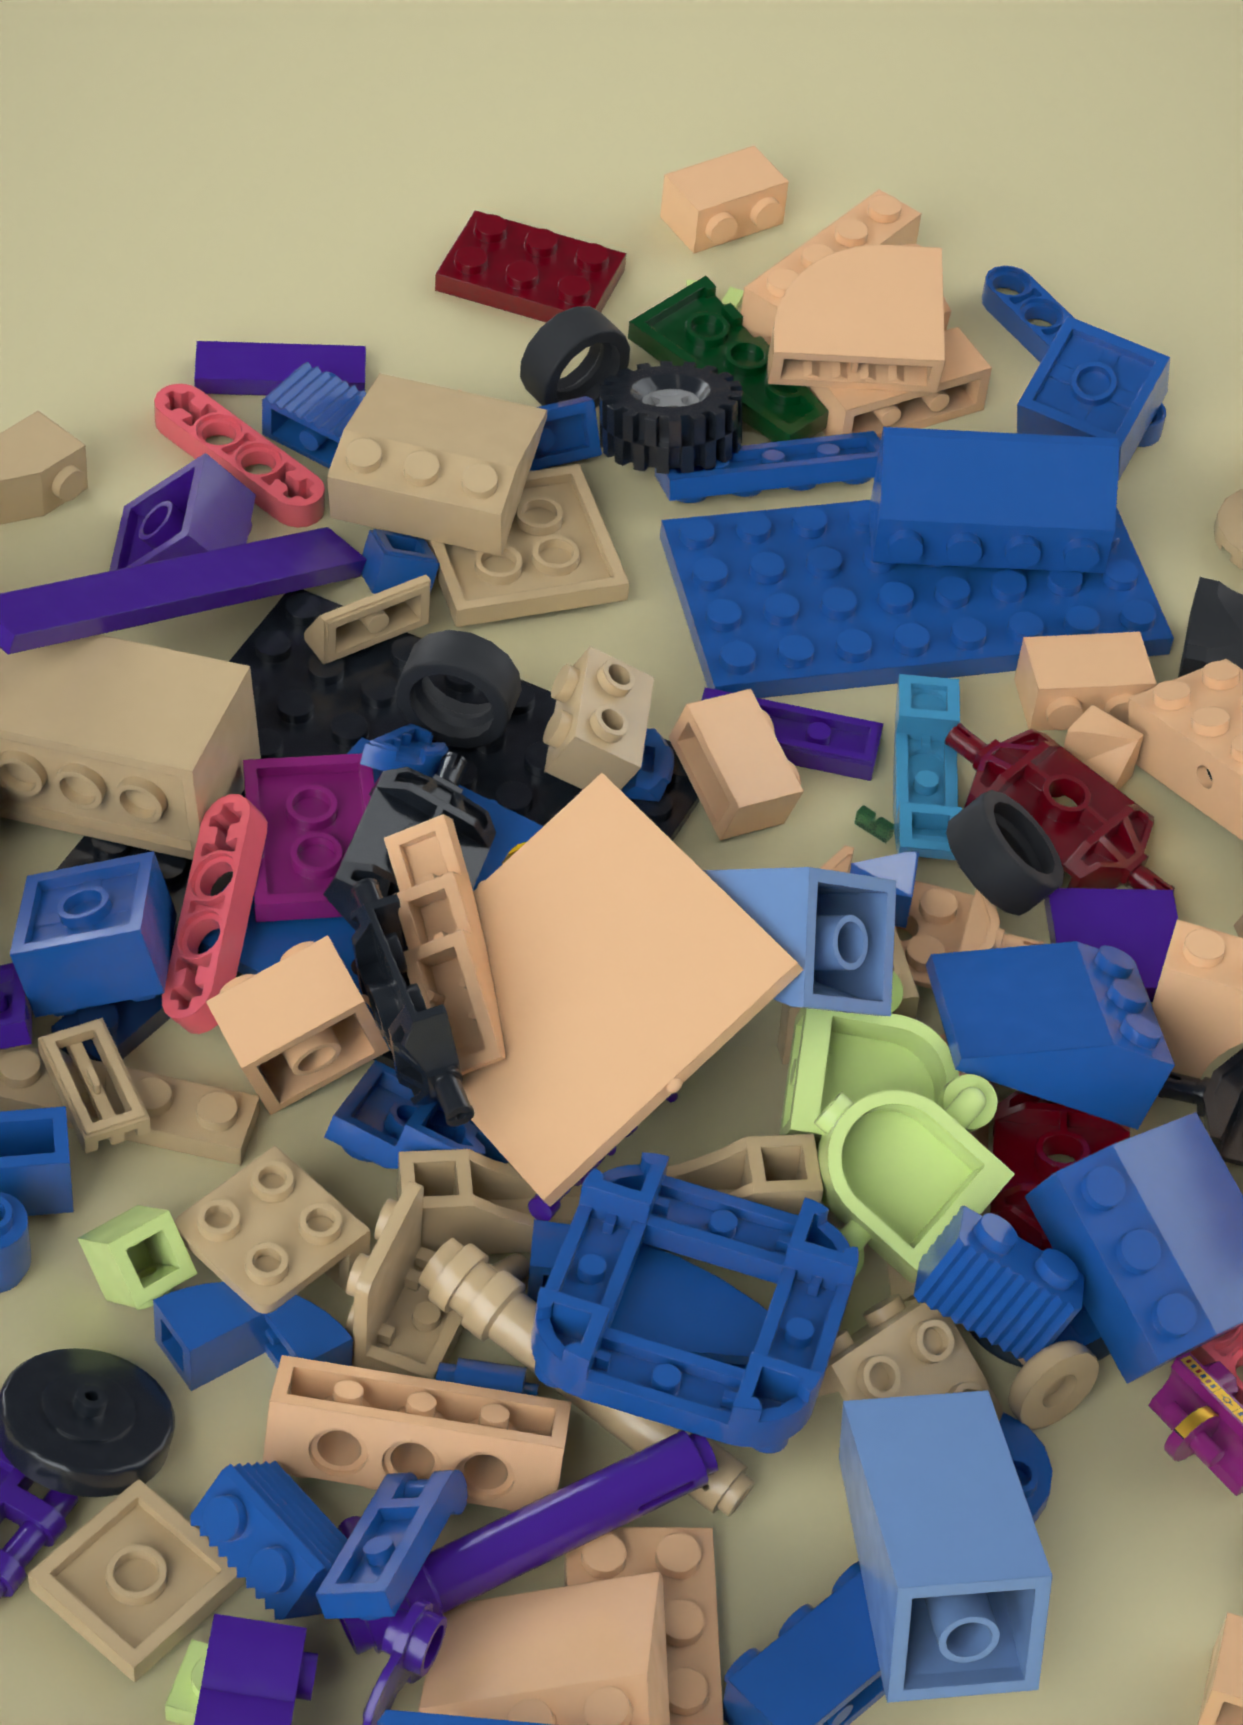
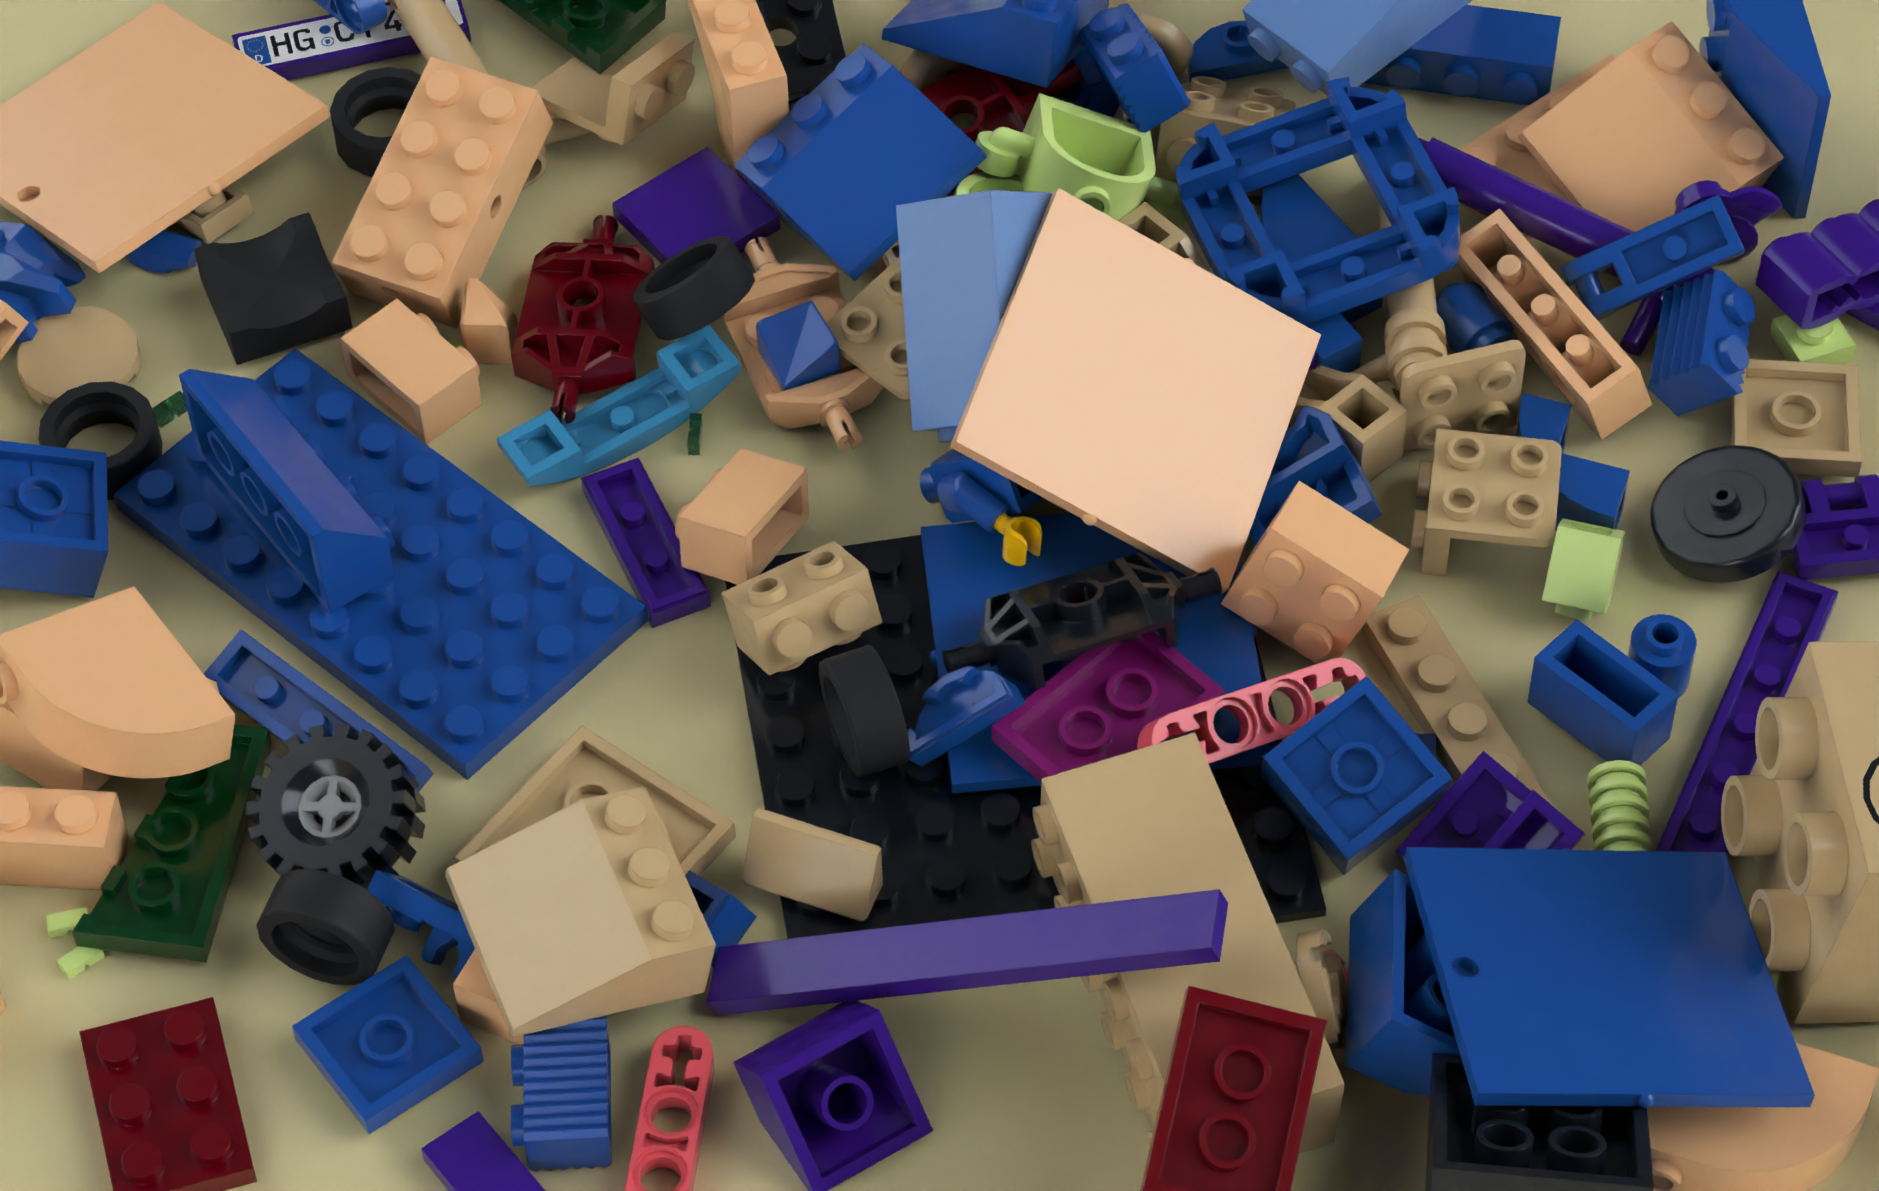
camera: 120 degrees left, 5 degrees up
tan tile [38,1018,151,1154] -> none
black plate [350,878,474,1126] -> none
light nougat slope [384,814,506,1075] -> none
none -> black tyre [38,381,163,500]
none -> clear green piece [152,390,187,428]
none -> blue plate [292,955,484,1134]

